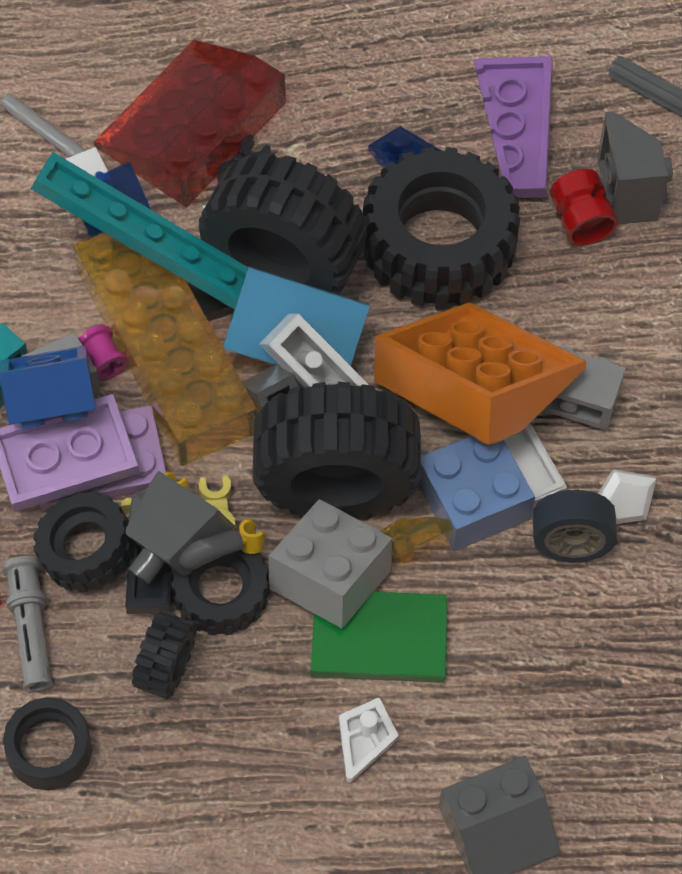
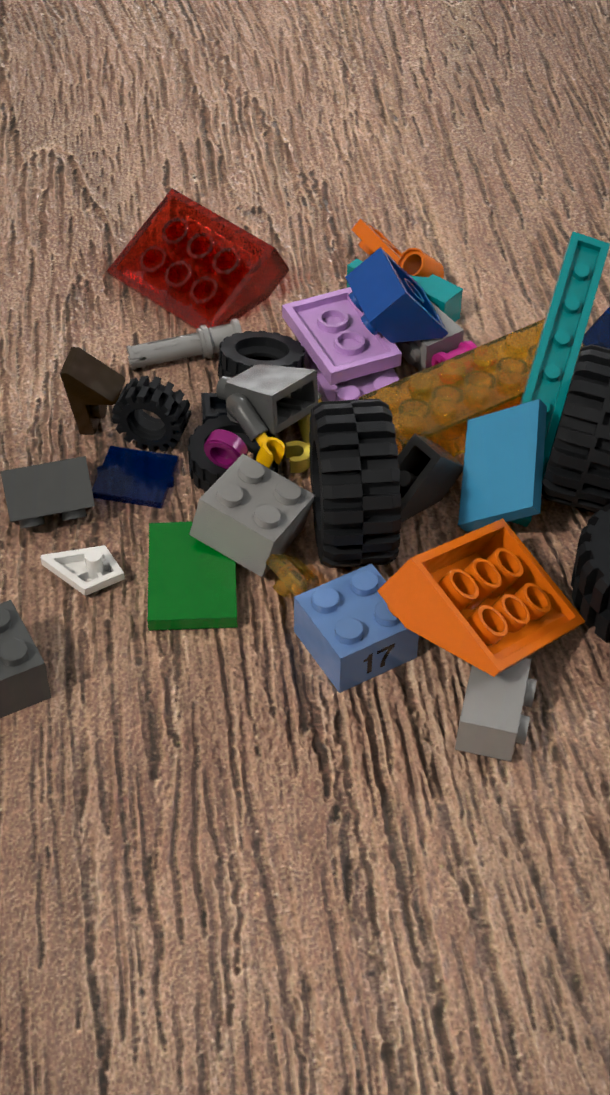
camera: 85 degrees right, 15 degrees down
black tyre [3,697,92,791] -> none
white brick [259,314,369,388] -> none
white tile [504,423,567,508] -> none
black wheel [533,489,617,563] -> none
white piece [598,469,656,524] -> none
none -> dark grey slope [0,456,95,529]
none -> dark brown slope [60,347,125,435]
none -> clear blue piece [92,446,179,509]
none -> magenta tile [204,429,248,469]

